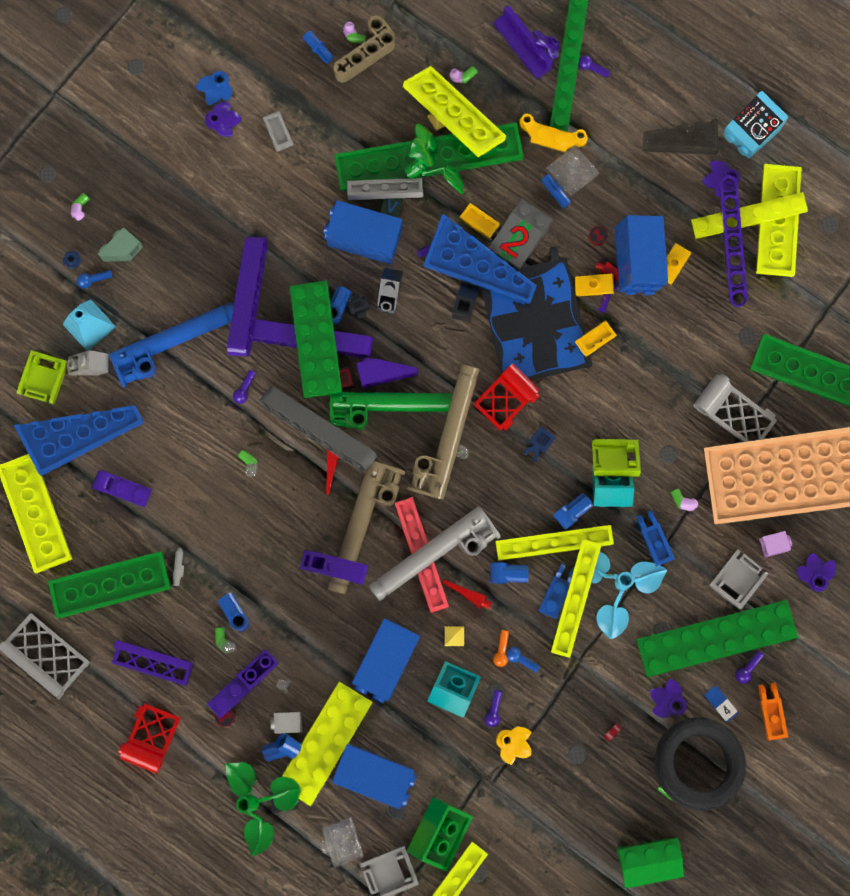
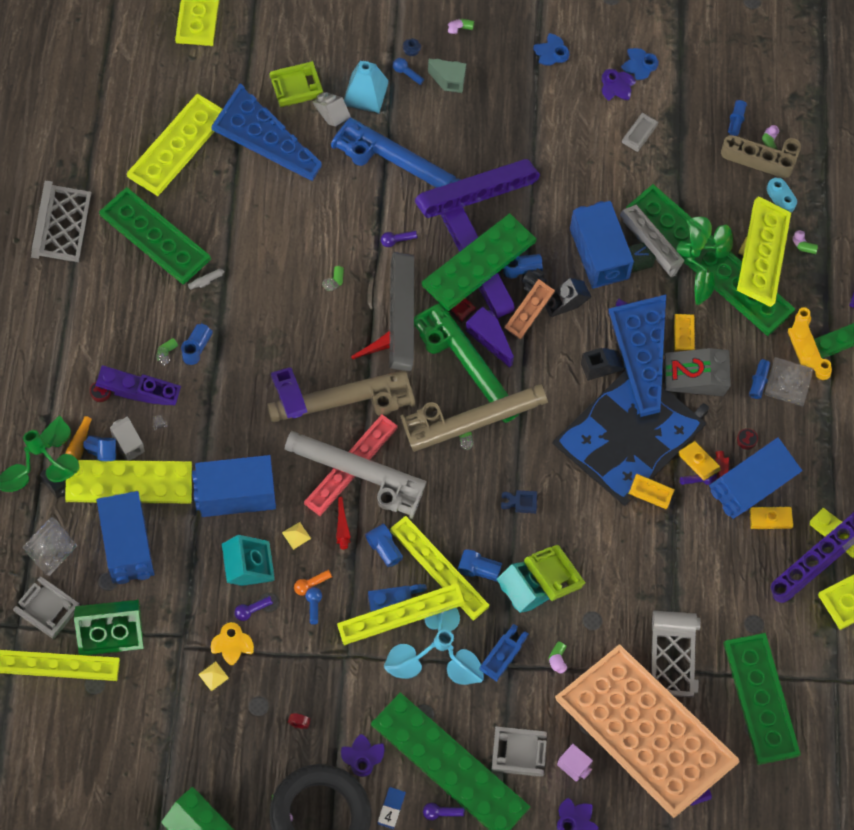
camera: 50 degrees right, 15 degrees down
dark purple plate [91,470,152,508] -> none
dark purple fence [112,640,194,686] -> none
red piece [118,703,181,774] -> none
red piece [473,363,540,431] -> none
none -> light orange piece [65,416,92,460]
none -> light yellow slope [199,662,229,691]
none -> nougat plate [504,279,555,340]
none -> blue plate [533,33,570,65]
none -> medium azure plate [767,178,797,212]

